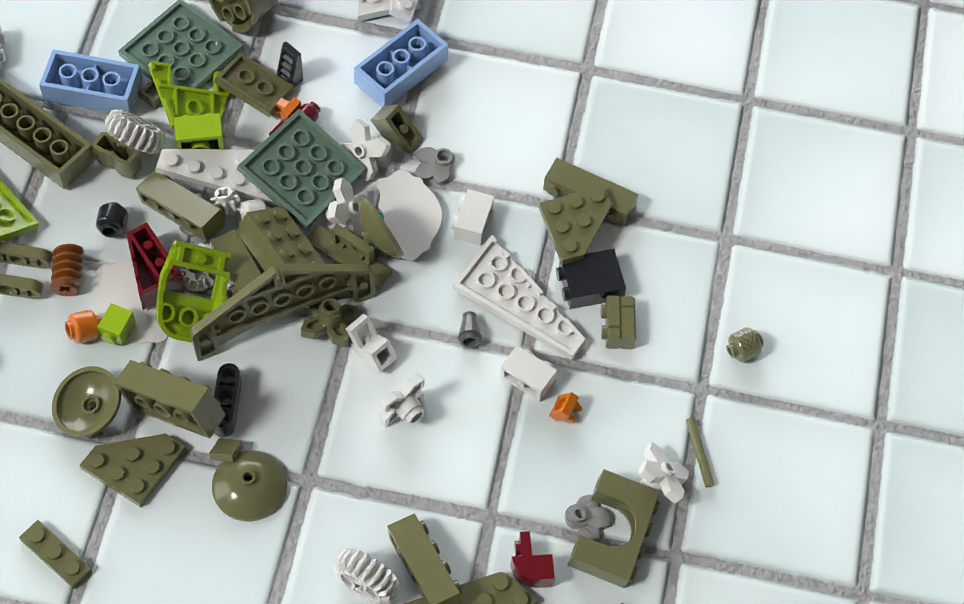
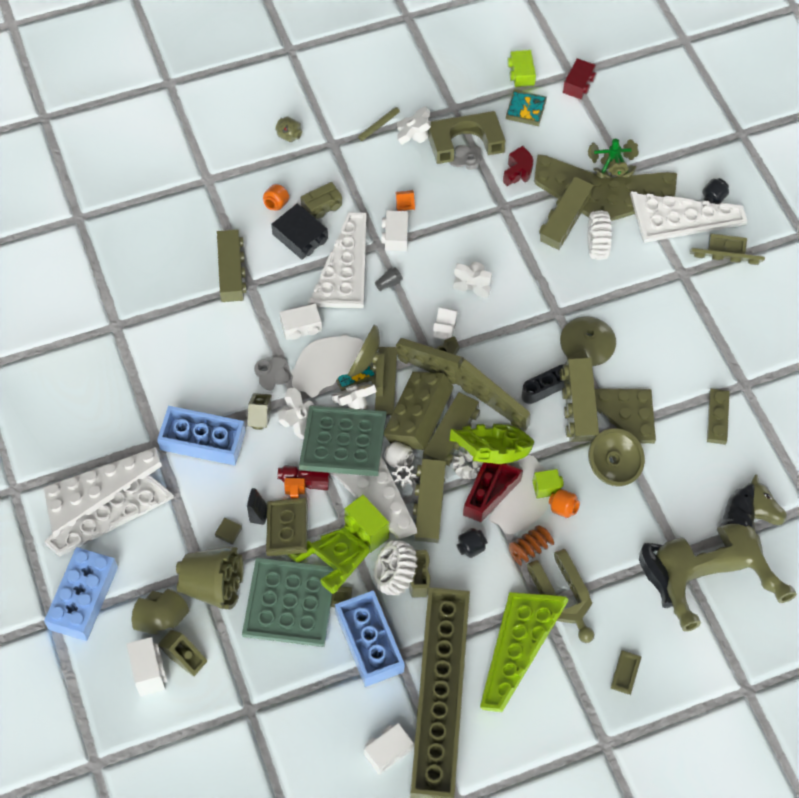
camera: 120 degrees left, 0 degrees up
olive plate [538,186,612,265] -> none
none -> olive tile [215,517,242,545]
none -> orange head [263,184,289,211]

